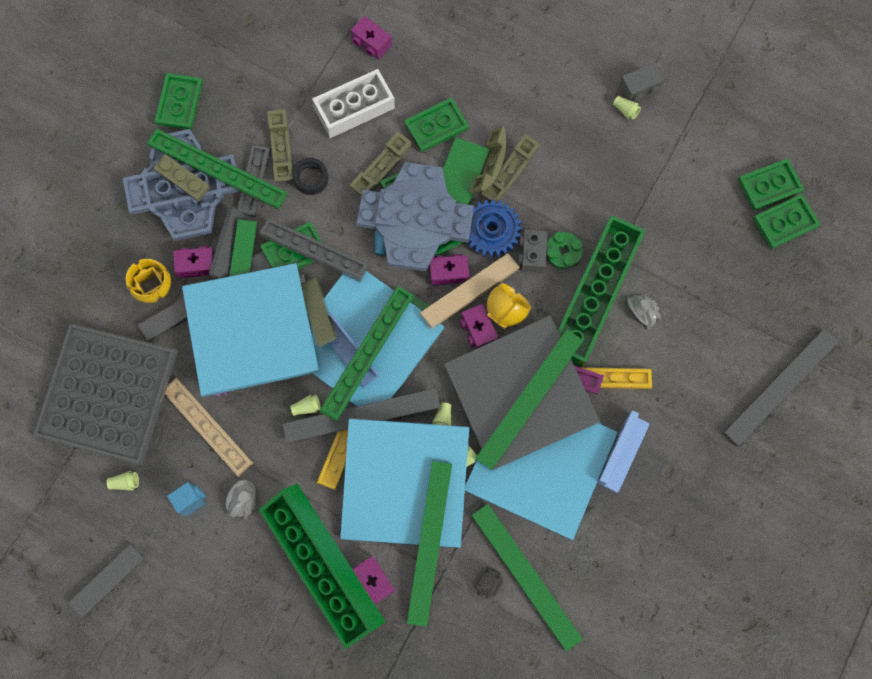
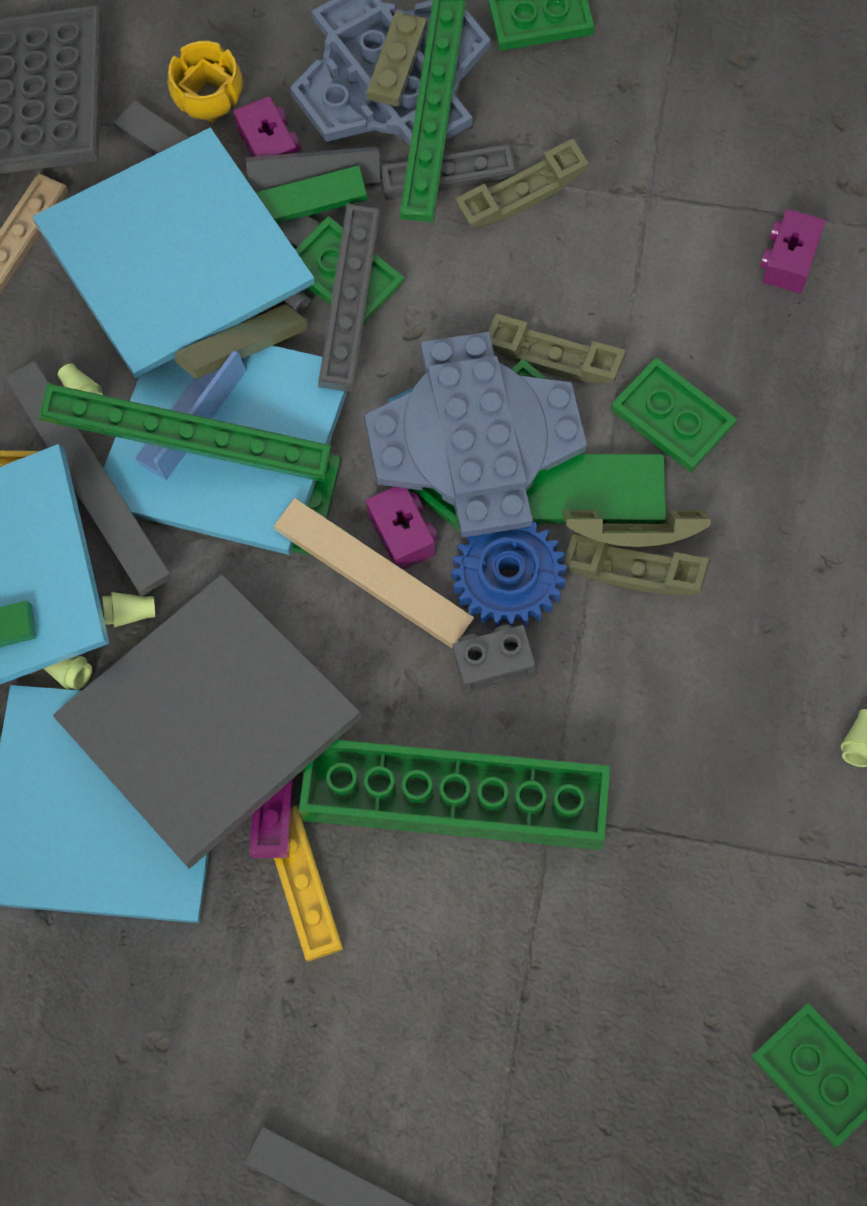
camera: 80 degrees right, 5 degrees down
black tyre [292,158,328,195] -> none
white brick [312,69,395,138] -> none
magenta brick [459,304,498,349] -> none
green tile [476,329,584,470] -> none
yellow piece [487,283,531,329] -> none
green plate [546,231,583,270] -> none
light blue panel [597,410,649,493] -> none
light grey hat [627,295,661,329] -> none
green plate [753,194,821,250] -> none

